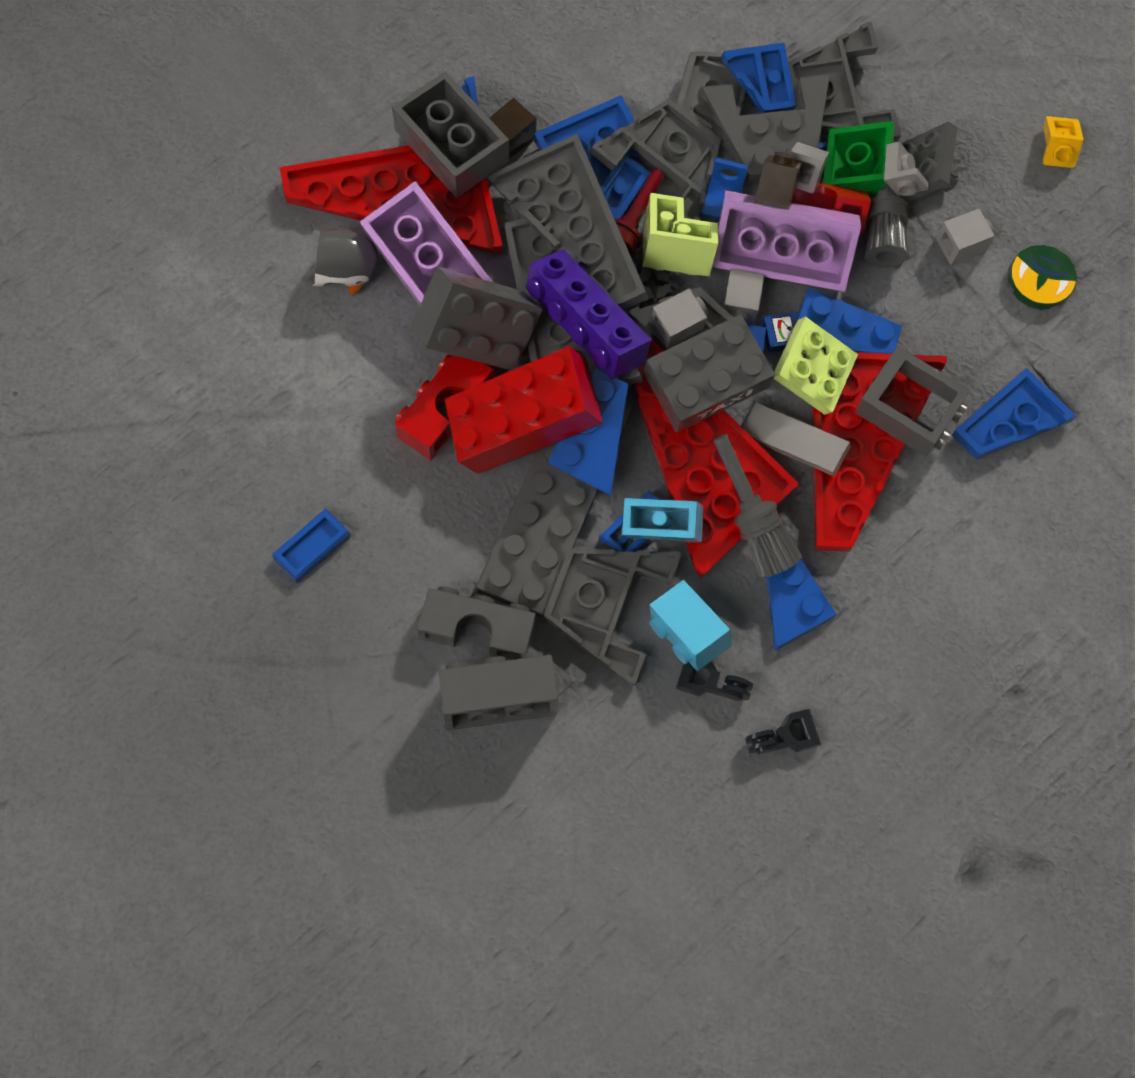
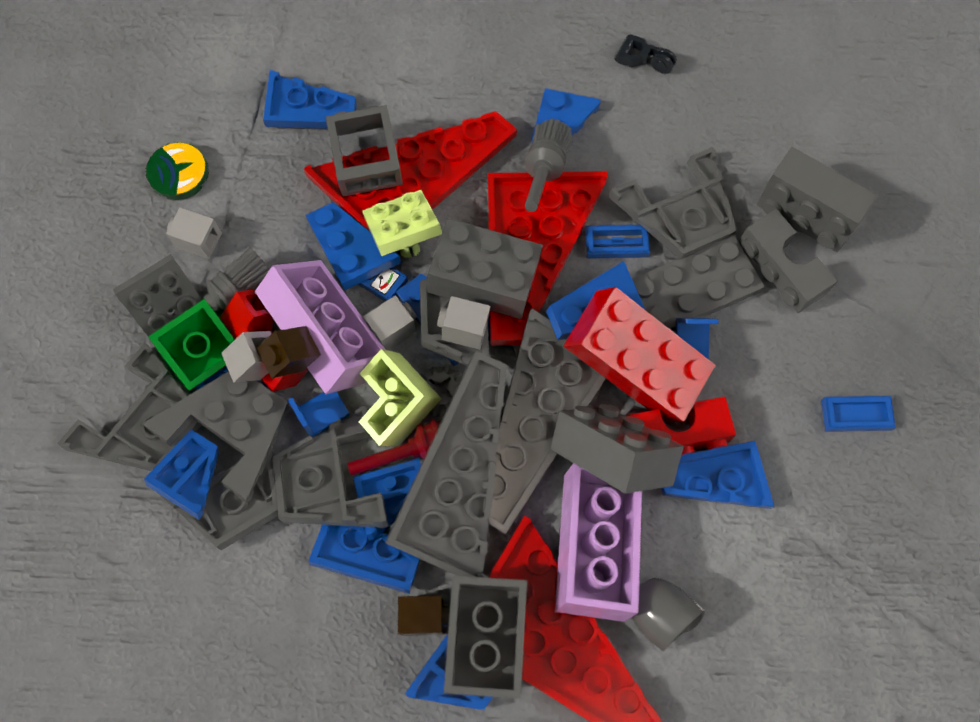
camera: 130 degrees left, 0 degrees up
dark purple brick [526,249,652,380] -> none
medium azure brick [622,498,704,542] -> none
medium azure brick [649,580,731,671] -> none
black piece [676,662,754,701] -> none
light grey tile [742,403,851,477] -> none
light grey bracket [884,142,929,196] -> none
yellow bracket [1042,116,1084,168] -> none
none -> blue wing [661,441,775,509]
none -> blue bracket [676,318,719,359]

